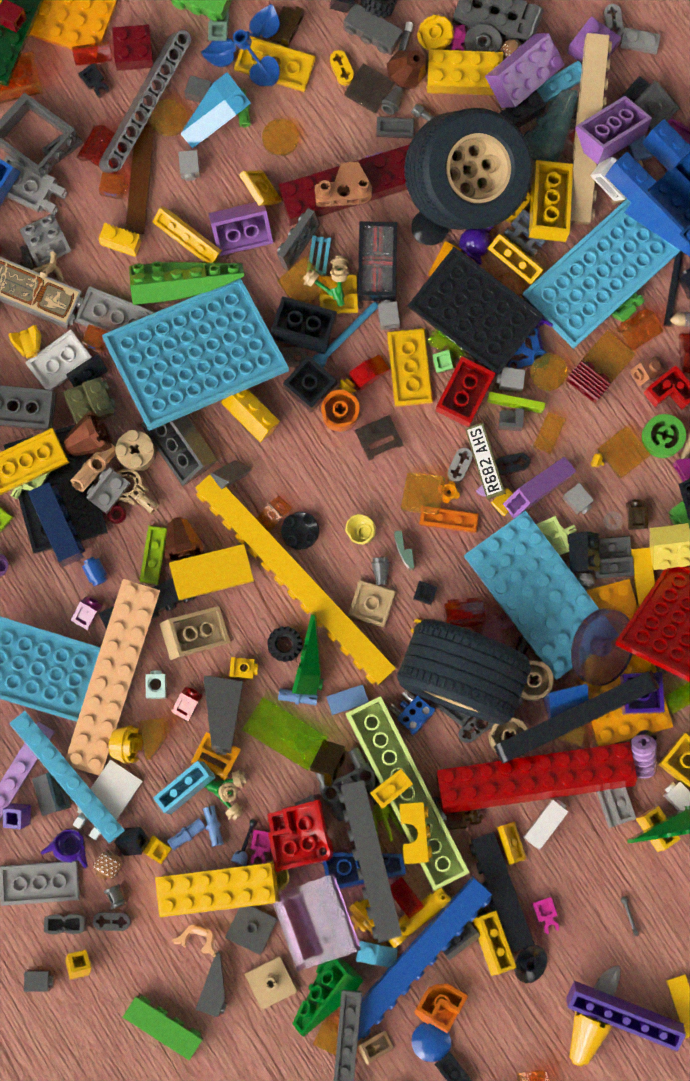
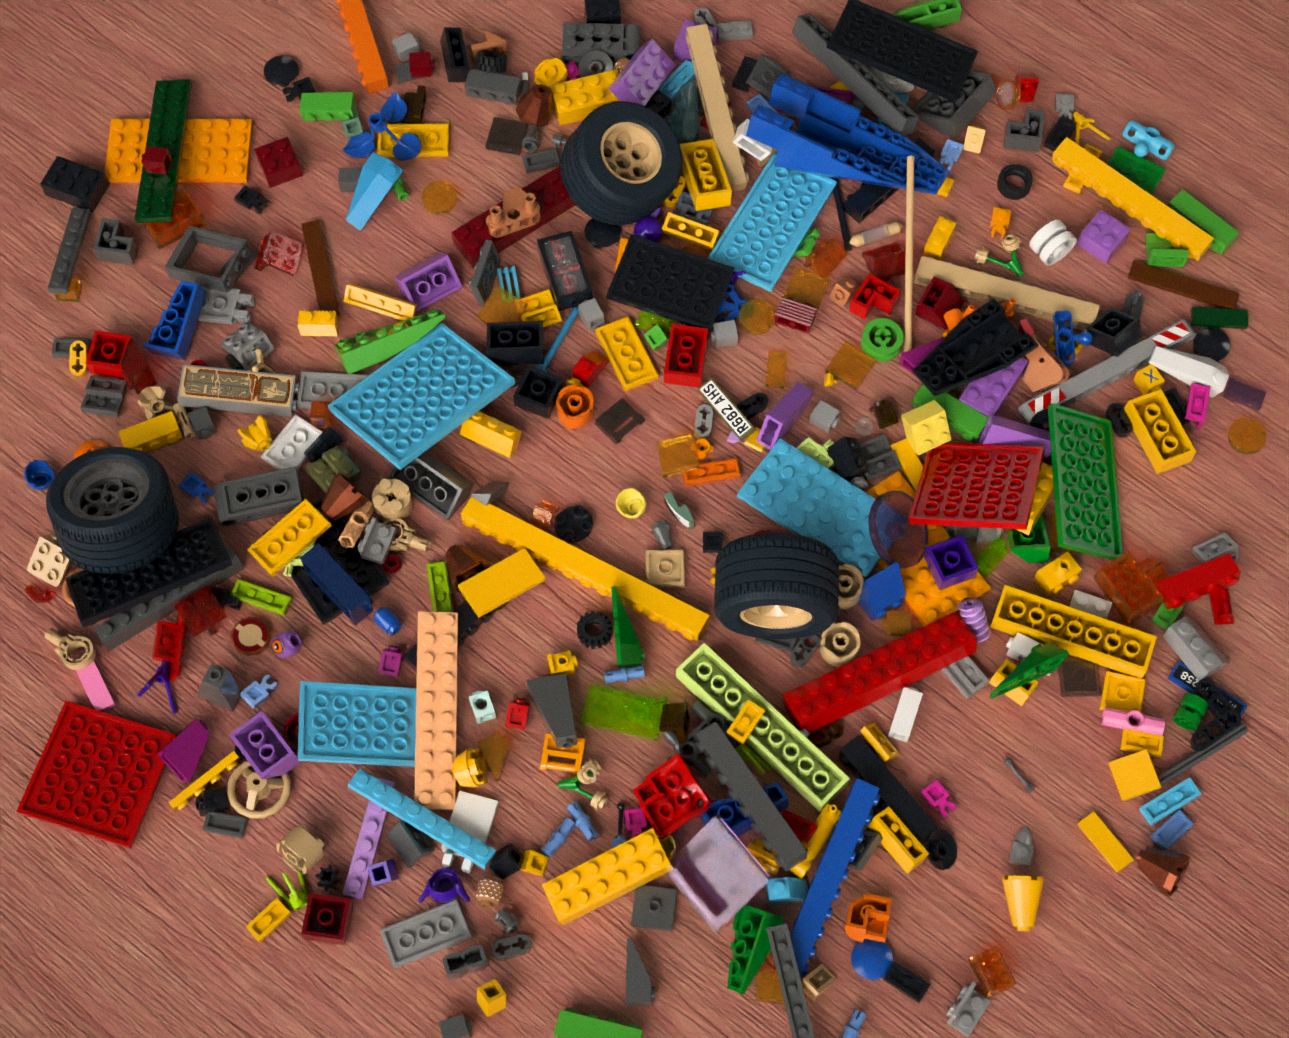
camera: 15 degrees left, 15 degrees down
clear red tile [72,41,112,66] -> none
clear orange brick [98,172,128,200] -> none
dark grey beam [99,30,191,173] -> none
clear yellow tile [150,99,187,137] -> none
medium azure brick [153,761,216,814] -> none
tan slope [159,606,230,660] -> none
light nougat helmet [172,925,216,957] -> none
light grey brick [178,150,200,181] -> none
yellow tile [239,170,282,206] -> none
tan tile [245,956,297,1010] -> none
tan plant [303,255,349,307] -> none
medium blue tile [326,685,369,715] -> none
yellow beam [330,50,354,86] -> none
blue piece [389,690,435,736] -> none
yellow arch [399,802,432,864] -> none
lime tile [487,392,545,414] -> none
black beam [494,670,660,764] -> none
dark grey panel [499,408,524,431] -> none
dark purple brick [566,980,686,1051] -> none
medium lavender slope [575,96,652,164] -> none

